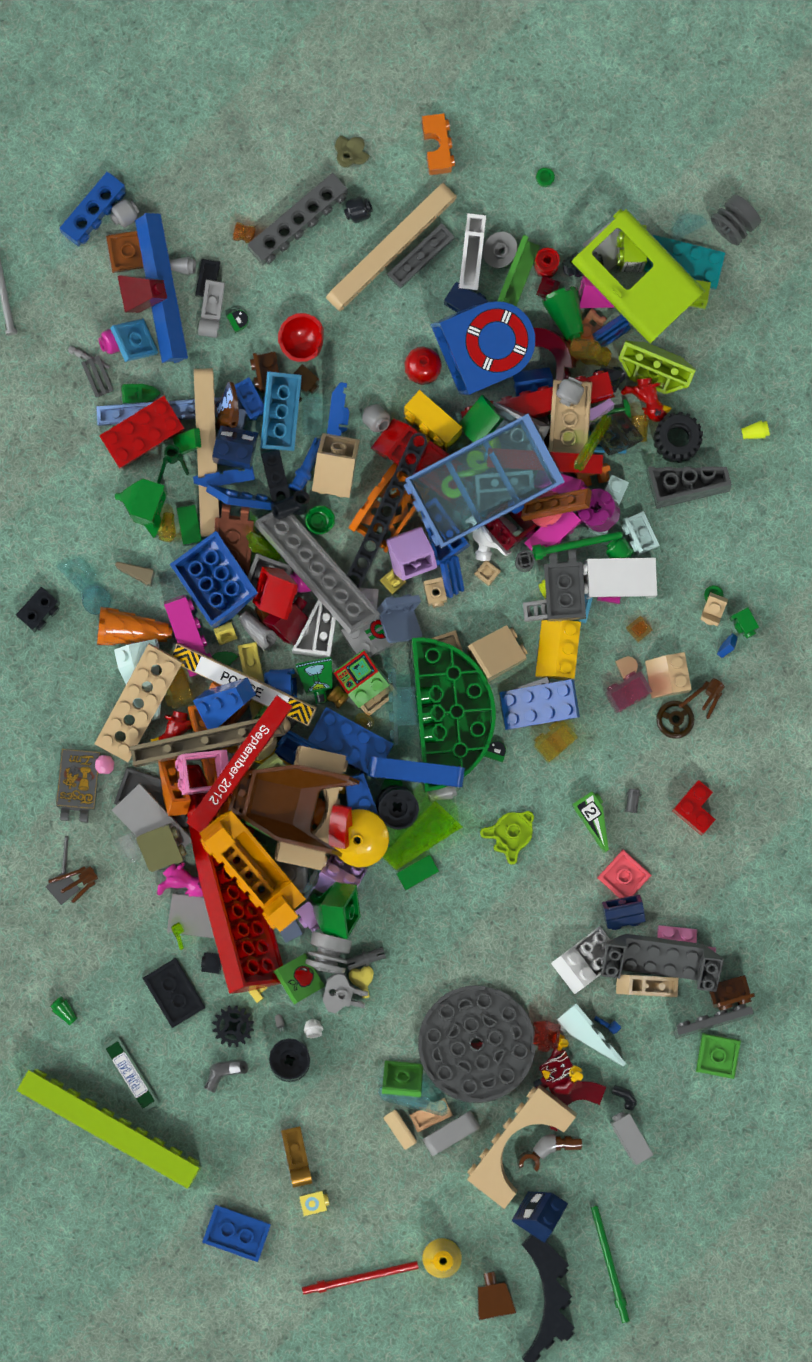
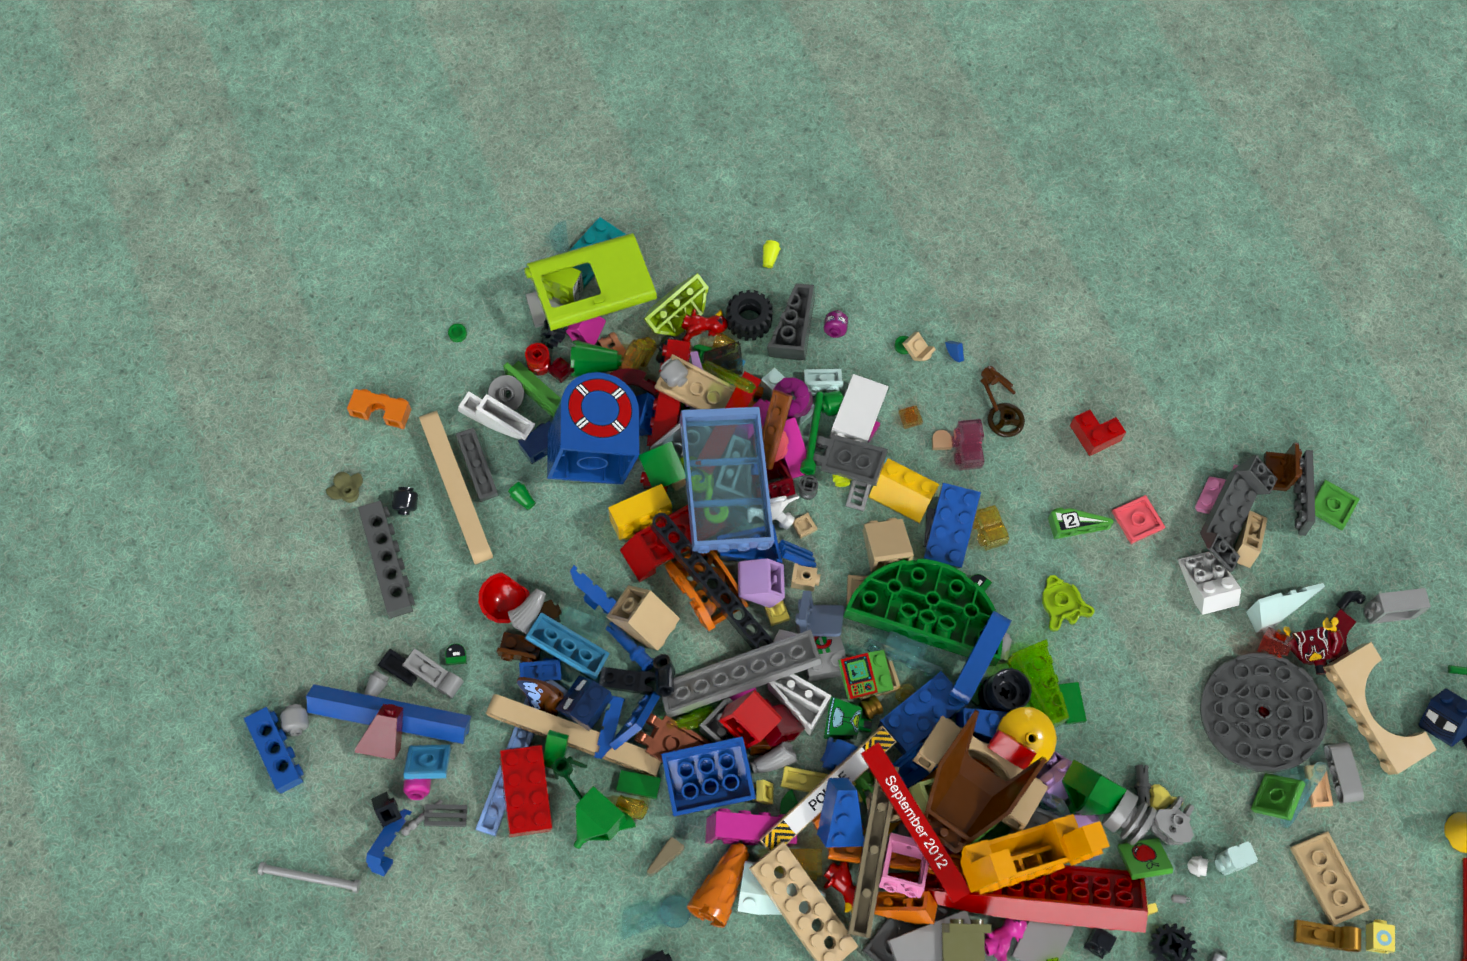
camera: 65 degrees left, 15 degrees down
dark orange tile [106,231,144,273] -> none
green plate [121,384,161,404] -> none
clear orange wheel [233,222,256,244] -> none
black wheel [269,1038,310,1083] -> none
green hair [305,505,335,534] -> none
light grey head [362,404,390,432] -> none
tan slope [384,1110,417,1149] -> none
red cylinder [404,346,442,385] -> none
reddish brown piece [517,1134,582,1171] -> none
blue tile [592,314,631,350] -> none
blue hand [594,1016,621,1034] -> none
dark blue brick [602,894,646,930] -> none
dark grey pin [625,789,641,813] -> none
tan slope [645,652,692,699] -> none
dark grey wheel [710,194,761,245] -> none
green brick [729,607,759,639] -> none
none -> blue piece [366,809,412,877]
none -> black brick [371,791,402,827]
none -> green cone [508,482,536,511]
none -> light grey piece [508,588,546,634]
none -> magenta head [823,310,849,338]
none -> light aqua brick [1215,842,1258,875]
none -> tan tile [1290,831,1370,926]

